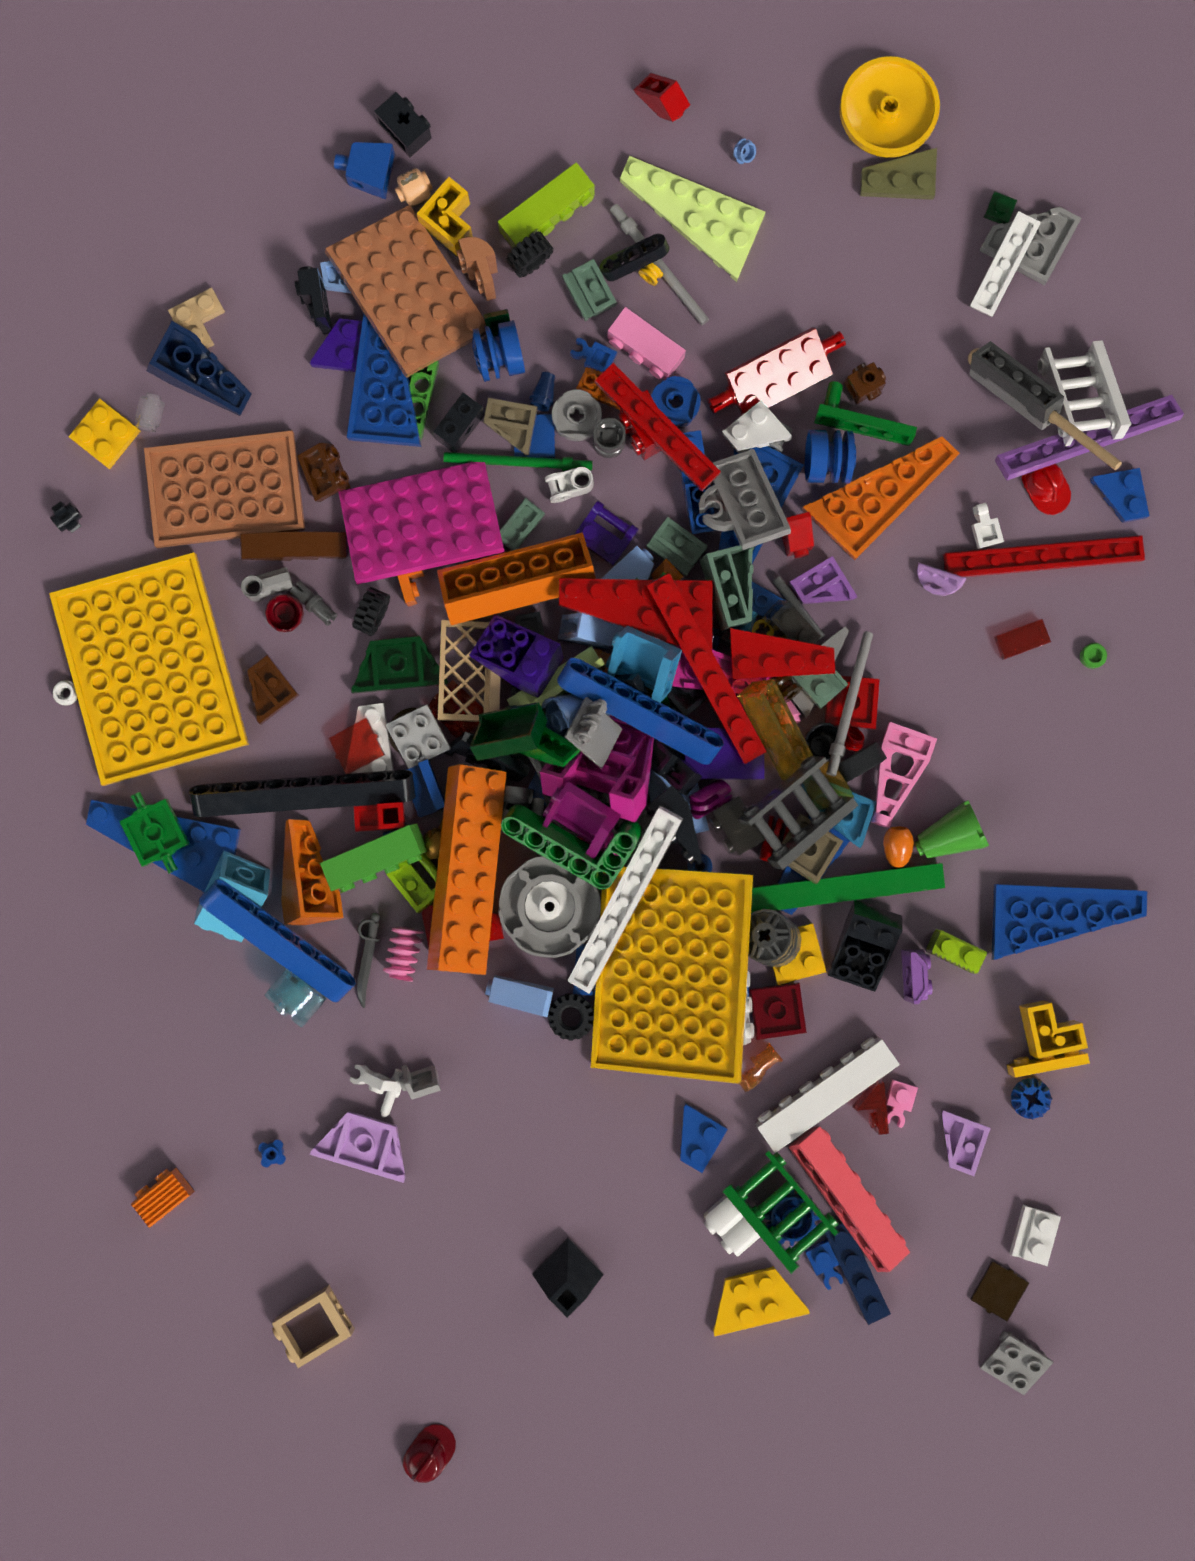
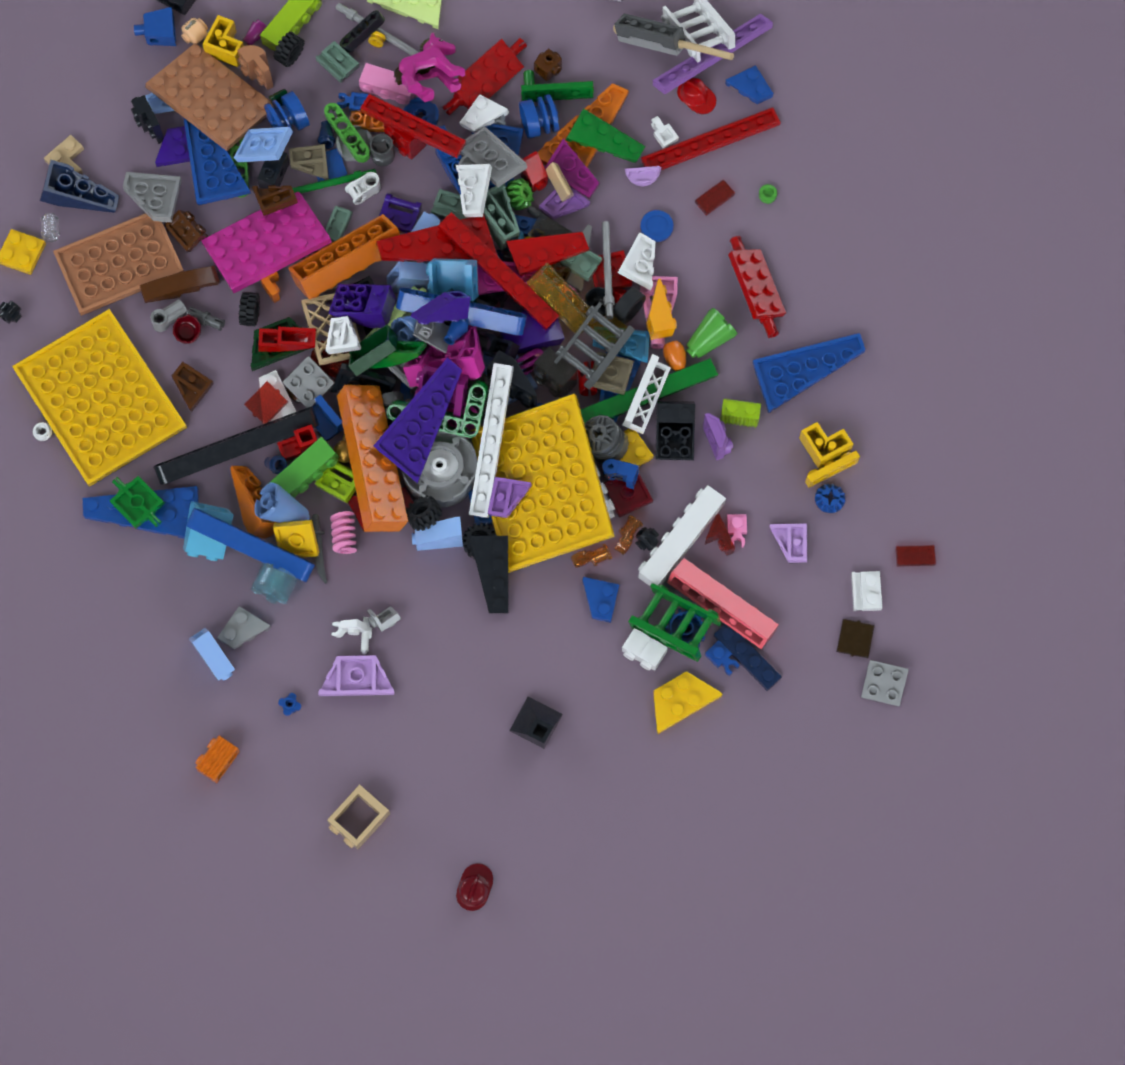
camera: 15 degrees left, 15 degrees down
none -> light grey plate [123,172,181,223]
none -> light blue slope [189,628,235,681]
none -> light grey wing [217,606,271,650]
none -> light blue plate [234,127,293,162]
none -> magenta cone [243,19,267,45]
none -> reddish brown wing [252,185,298,216]
none -> medium blue cone [254,482,310,523]
none -> red slope [258,327,316,352]
none -> dark blue cone [264,455,287,474]
none -> yellow plate [273,520,319,558]
none -> bright green beam [324,103,370,163]
none -> white wing [325,316,361,354]
none -> dark purple wing [373,357,462,483]
none -> dark pink animal [394,32,465,102]
none -> black tyre [406,495,442,531]
none -> dark purple slope [411,291,471,325]
none -> blue cone [444,319,468,345]
none -> white wing [456,164,492,217]
none -> black wing [469,536,508,613]
none -> medium lavender wing [487,477,532,518]
none -> bright green gear [505,178,534,210]
none -> magenta wing [544,138,600,199]
none -> tan slope [546,162,574,202]
none -> green wing [565,108,645,163]
none -> clear orange connector [571,544,612,568]
none -> blue leg [602,459,639,489]
none -> white wing [618,232,655,290]
none -> white fence [622,354,671,434]
none -> black gear [635,527,659,551]
none -> blue piece [640,210,674,242]
none -> light orange slope [646,278,677,340]
none -> red plate [728,236,786,338]
none -> clear red tile [895,545,936,567]

